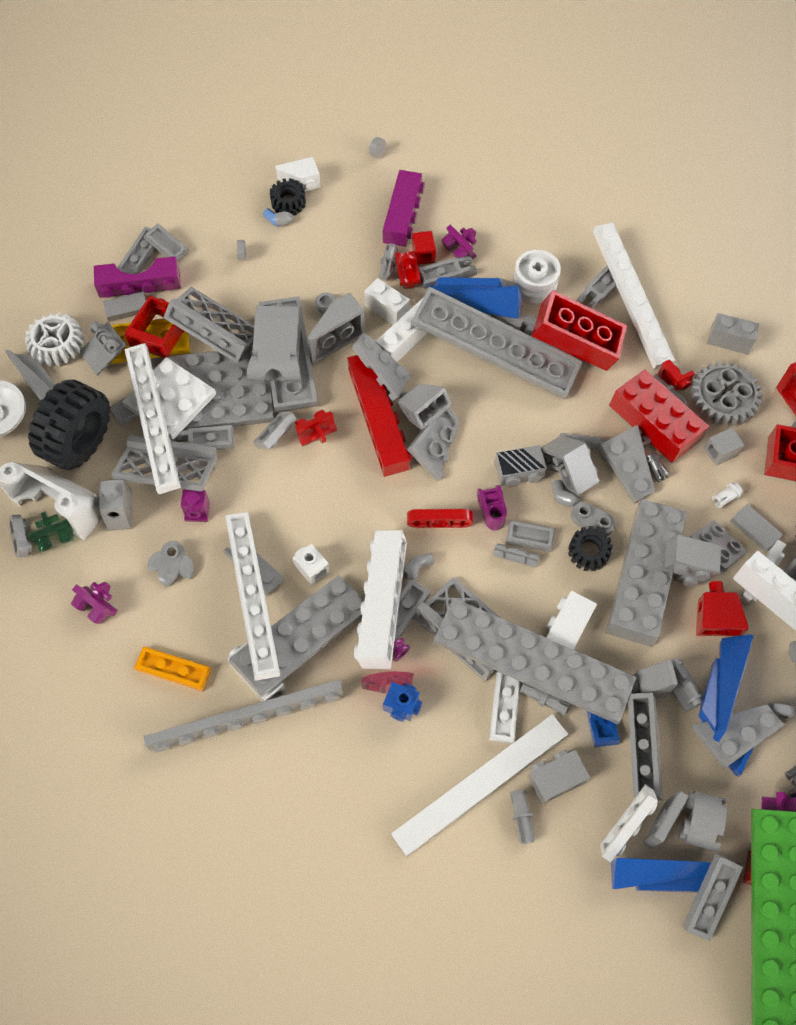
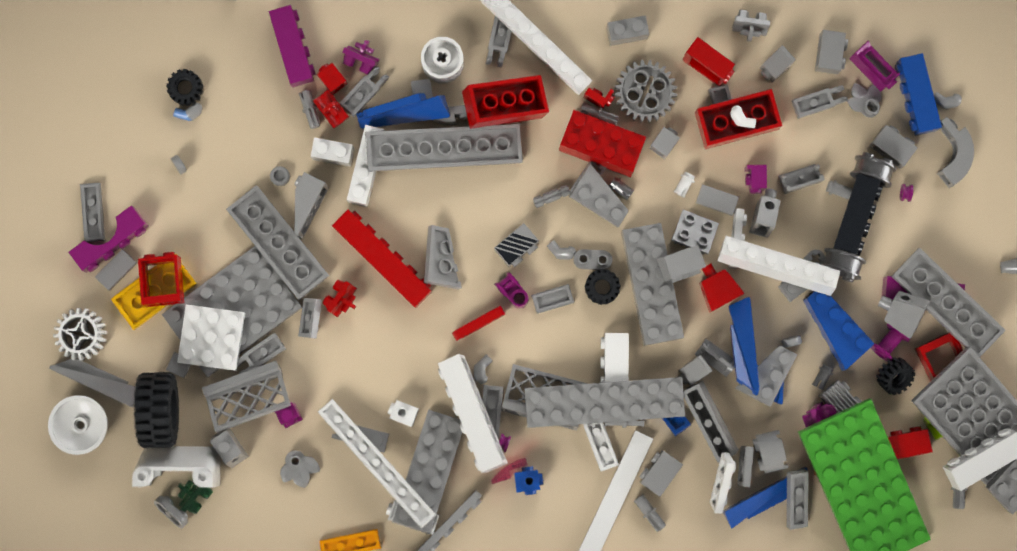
camera: 30 degrees left, 20 degrees up
magenta hips [71,582,118,624] -> none
light grey hinge [80,321,126,376] -> none
white tile [125,343,181,494] -> none
light grey tile [144,223,188,261] -> none
light grey fence [164,286,254,363] -> none
light grey piece [247,302,301,381] -> none
white slope [275,157,321,191] -> none
light grey wing [352,332,411,401] -> none
light grey torso [398,384,452,430] -> none
light grey axle [494,543,539,567] -> none
light grey brick [541,435,599,495] -> none

